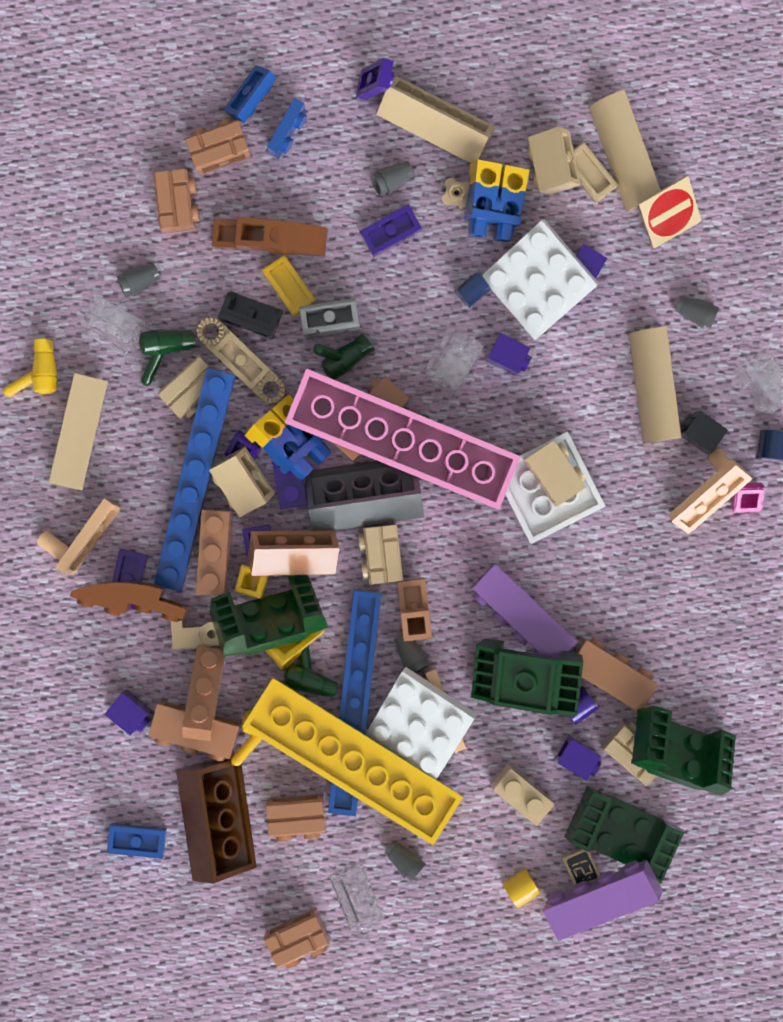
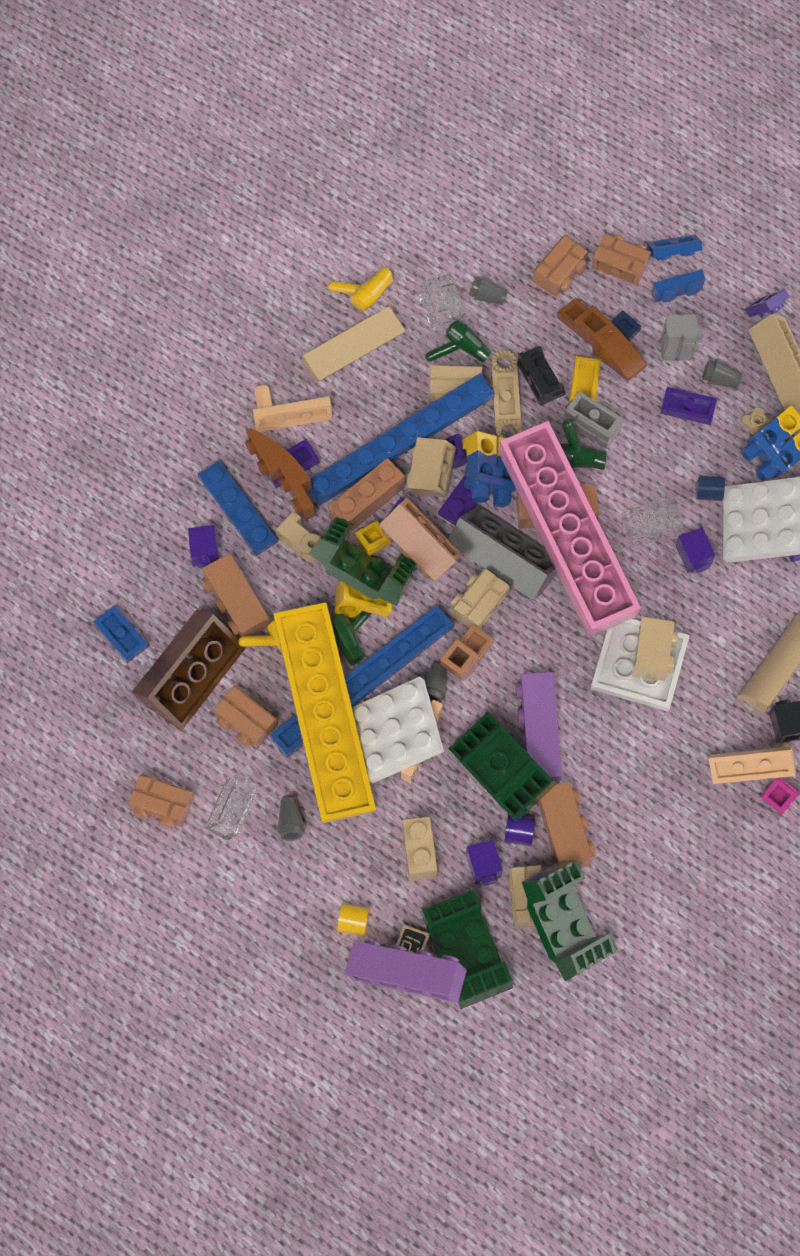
camera: 40 degrees right, 20 degrees down
nougat brick [182,646,225,741] -> none
none -> blue plate [198,461,278,556]
none -> dark blue plate [611,310,641,341]
none -> light grey brick [660,314,702,361]

